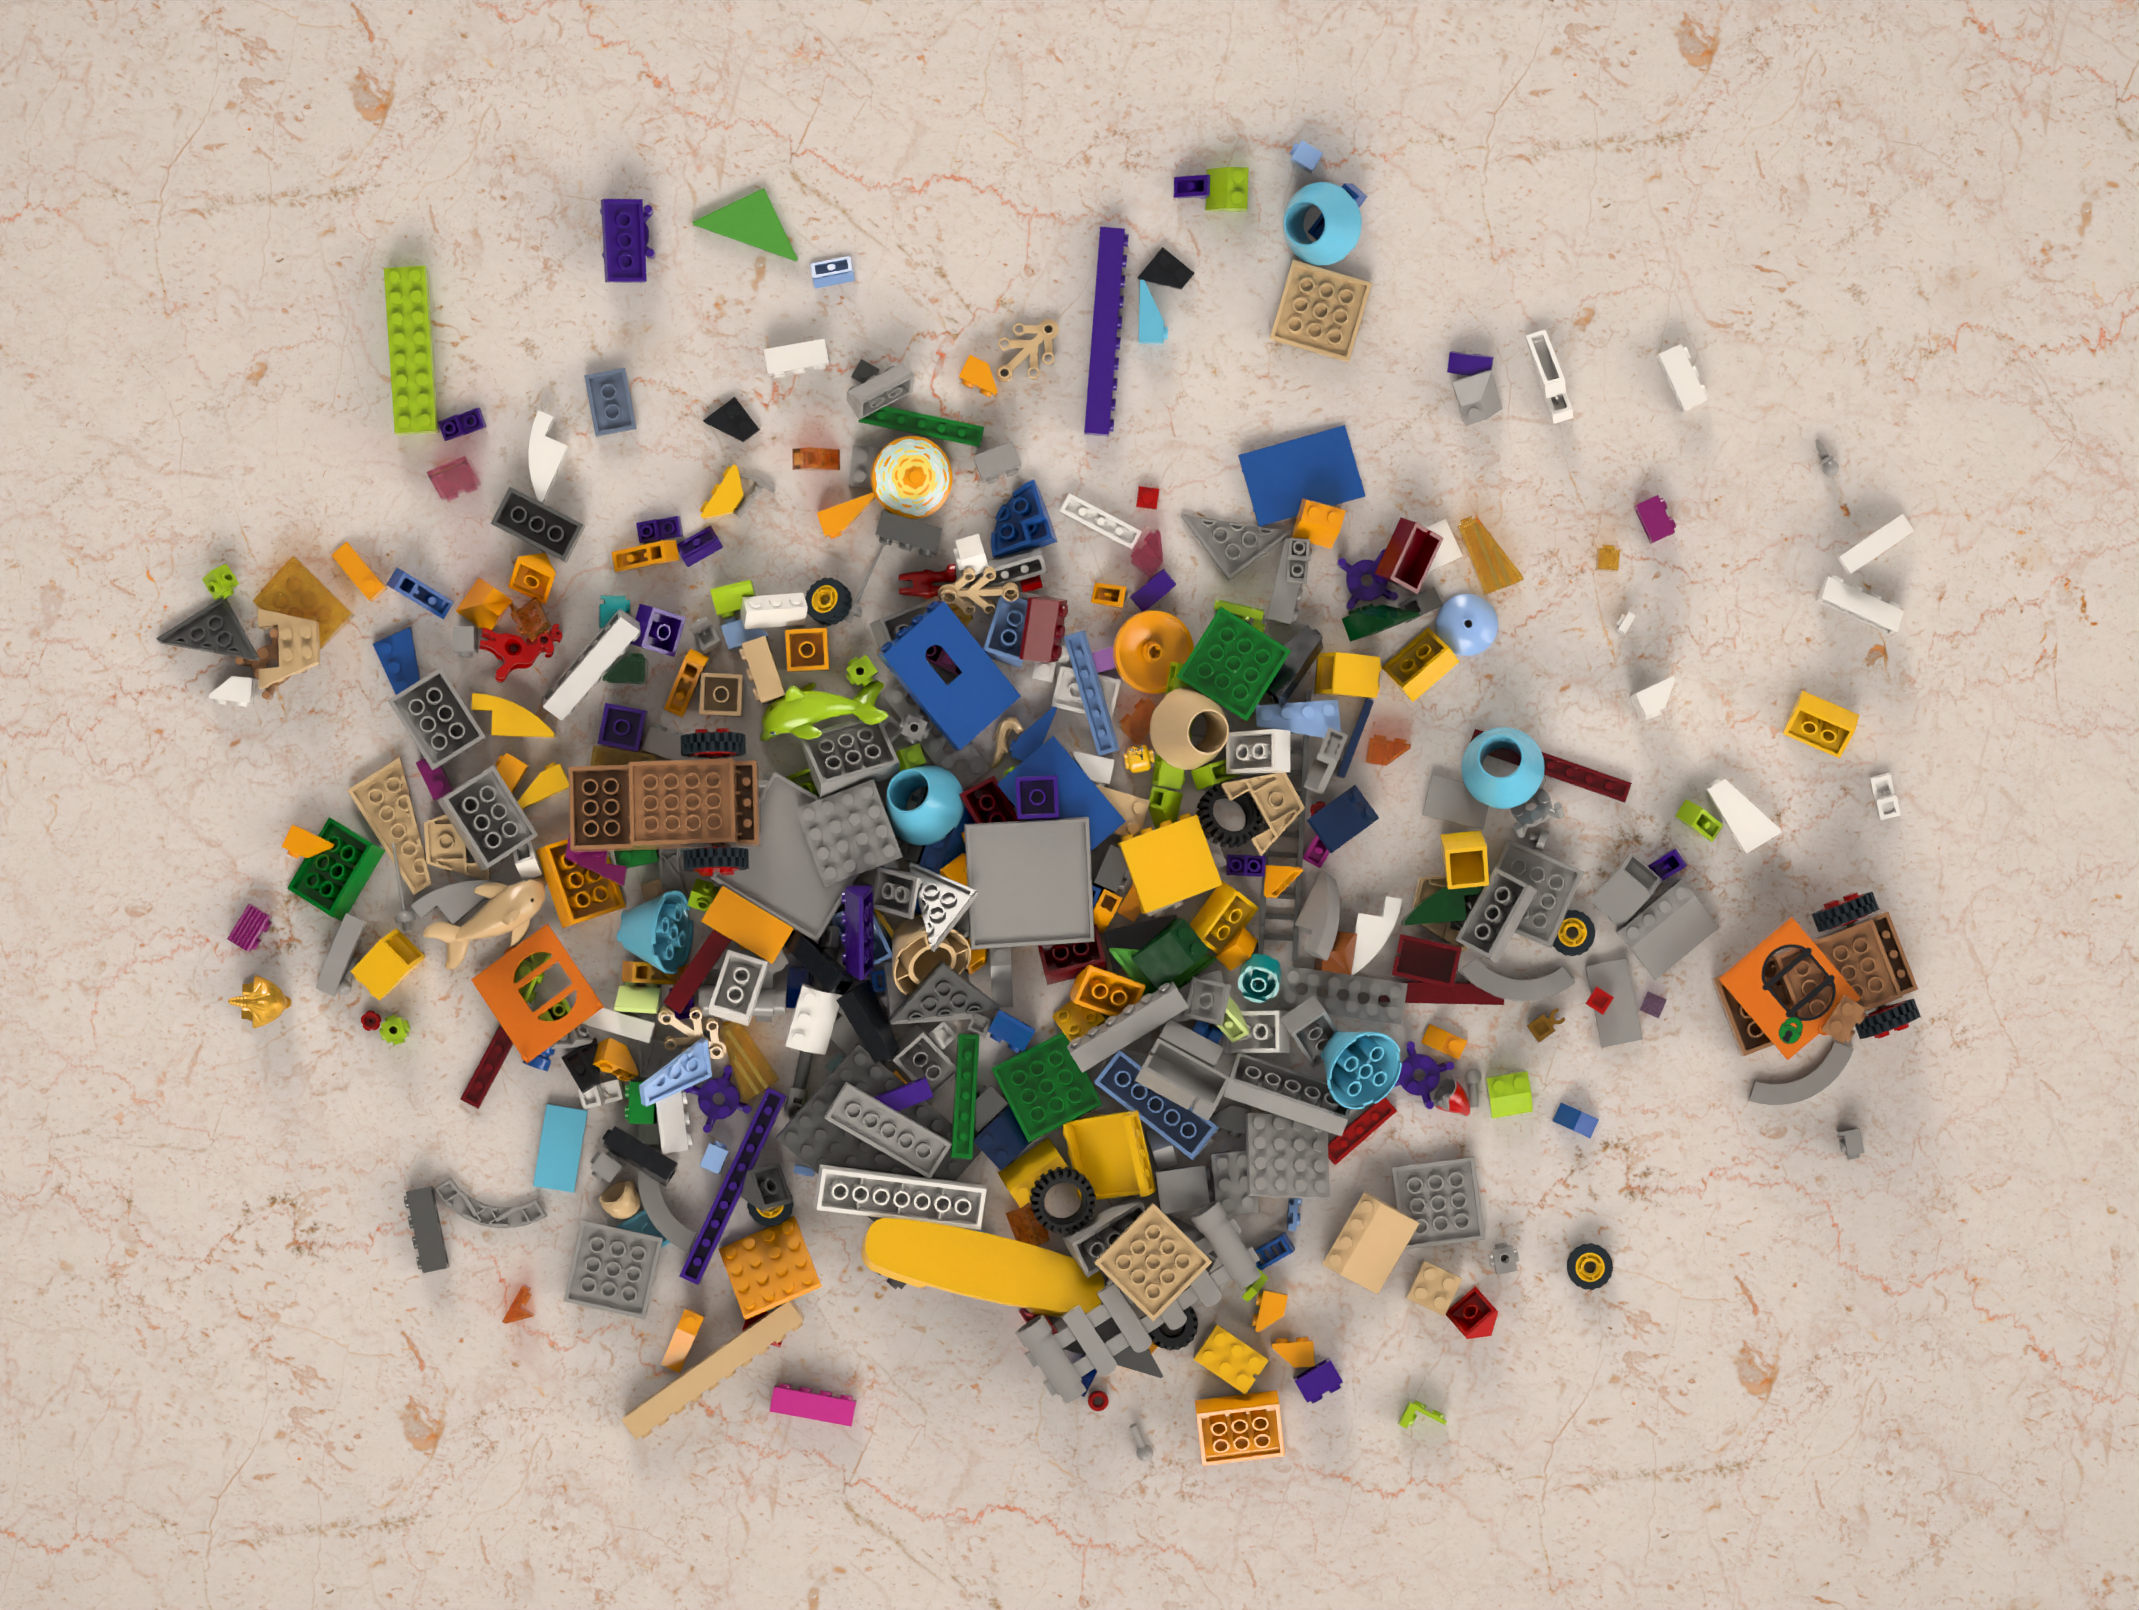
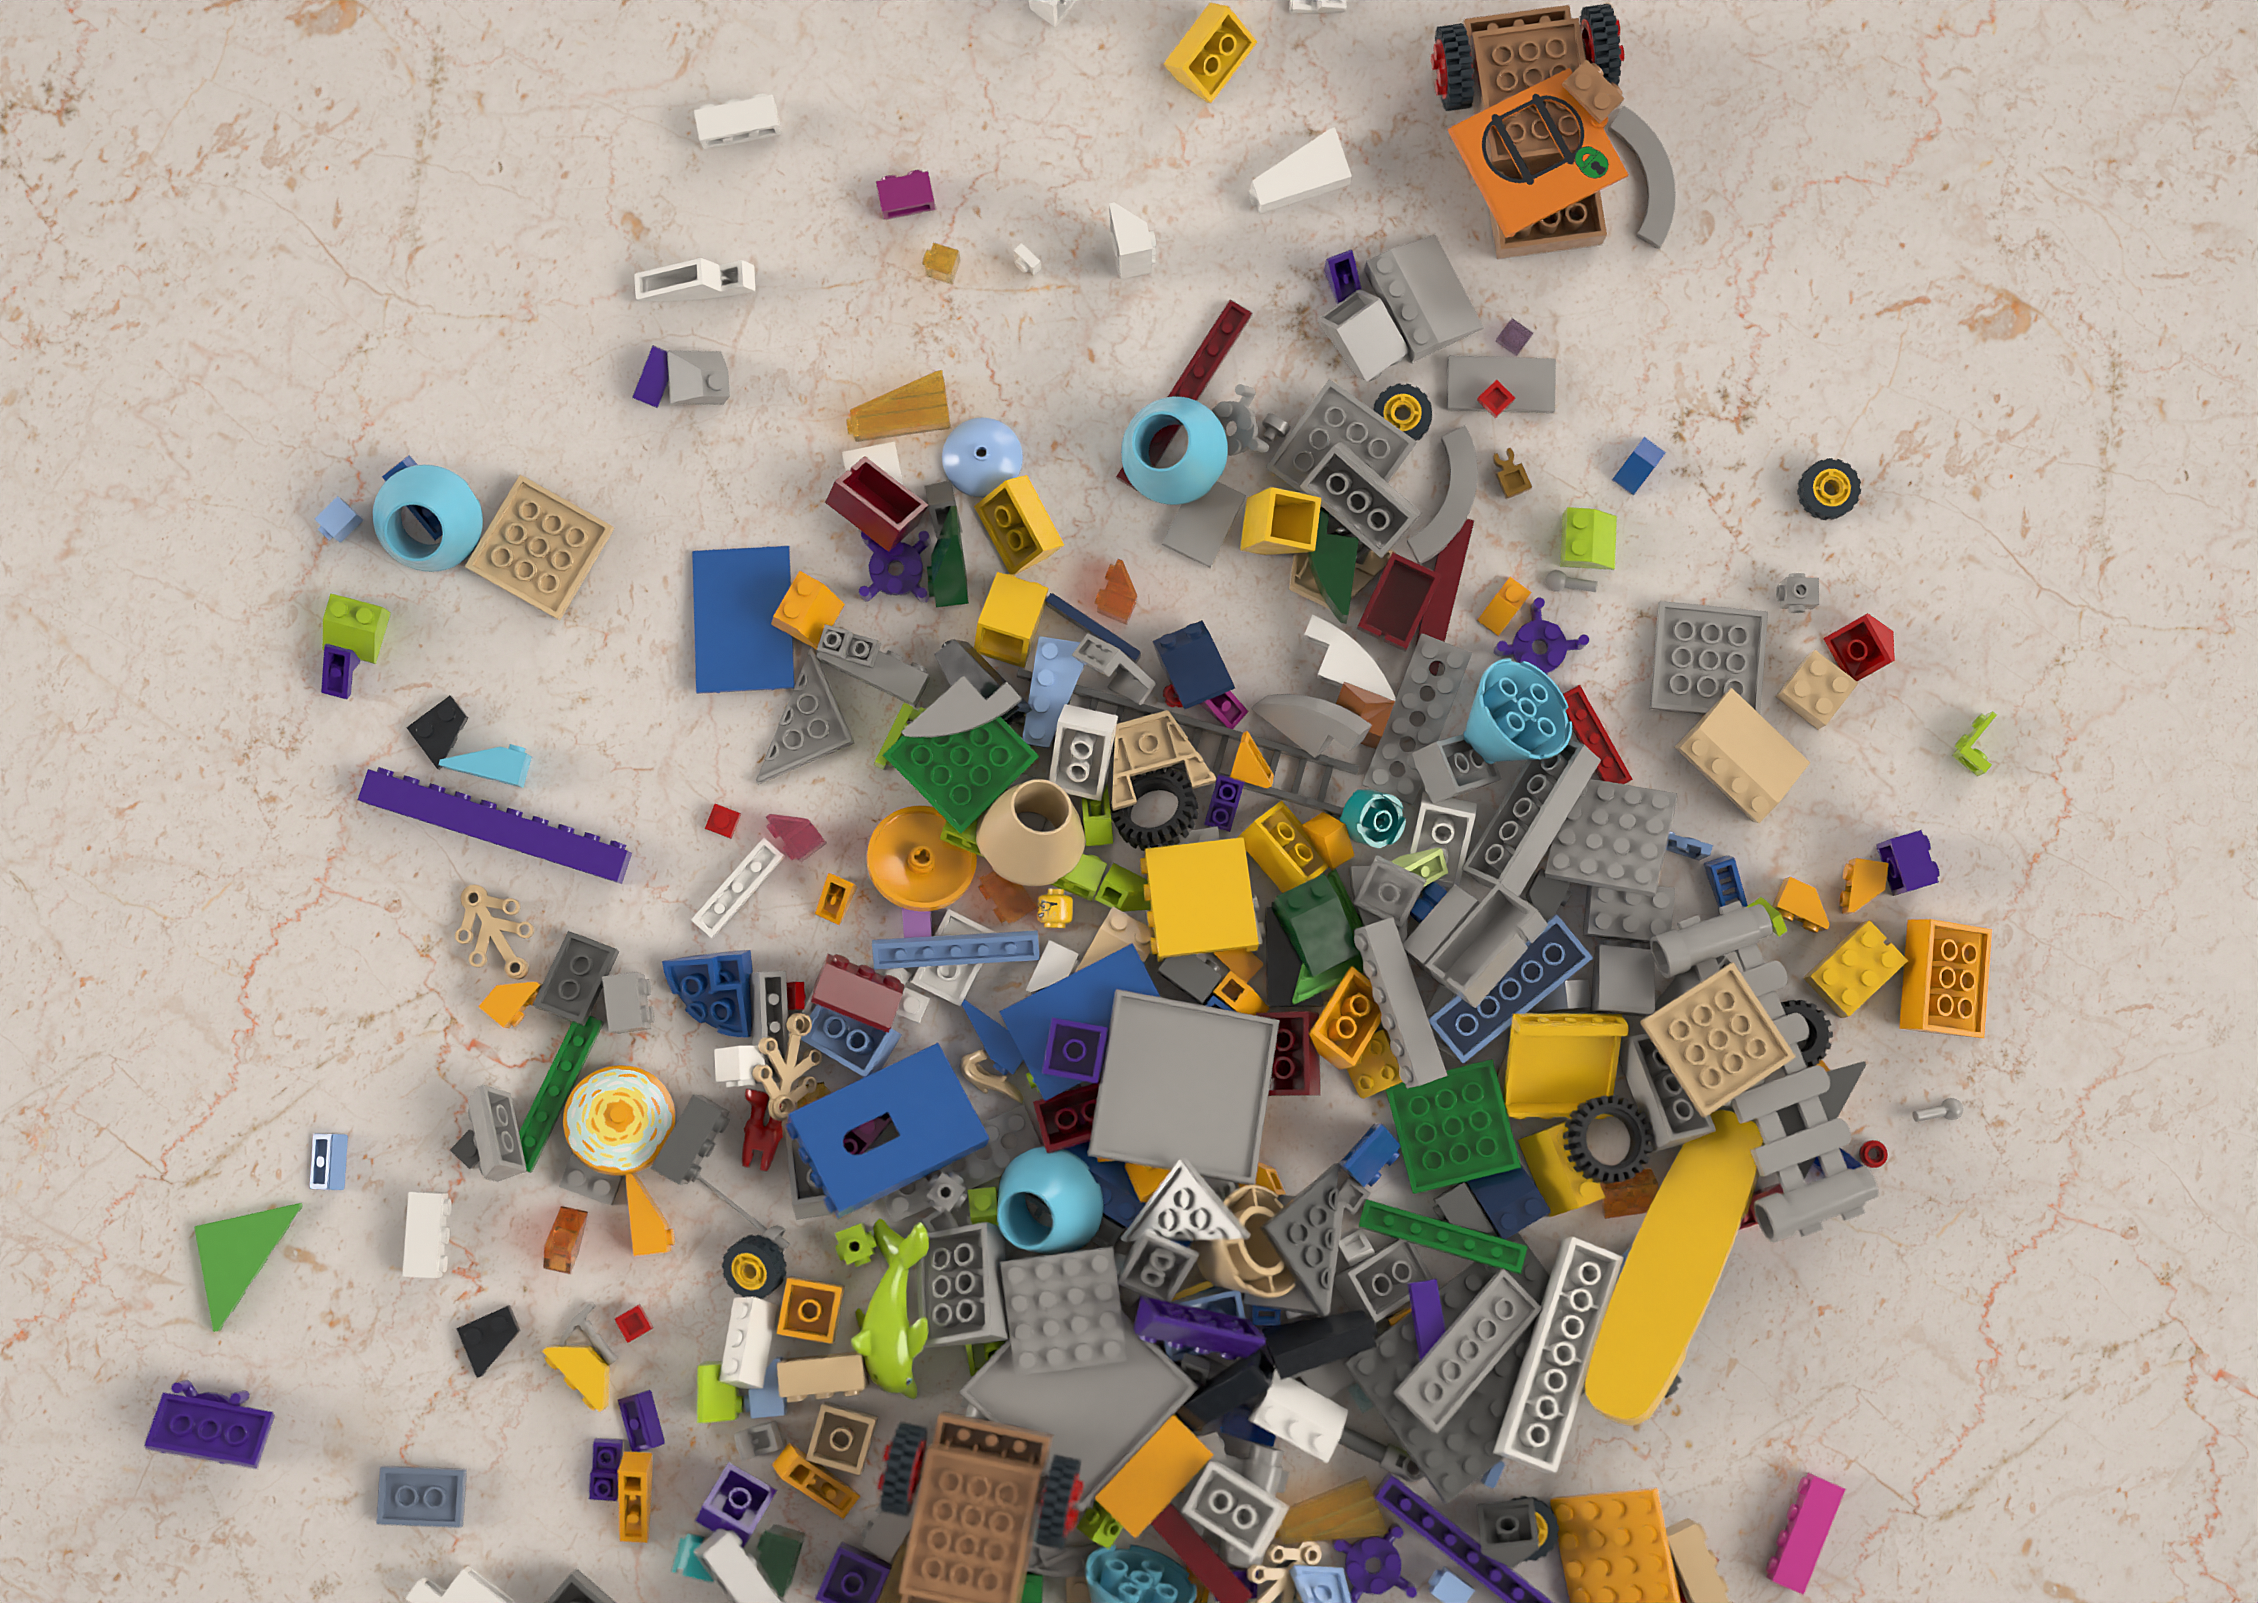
camera: 75 degrees left, 5 degrees down
light grey slope [990,947,1013,1007] -> none
dark purple slope [1130,568,1176,612] -> none
hat [1433,1076,1471,1116] -> none
lime slope [1675,799,1724,842] -> none
light grey brick [1837,1128,1865,1160] -> none
none -> dark grey plate [533,931,619,1026]
none -> red plate [614,1304,653,1343]
none -> light grey slope [901,676,1022,738]

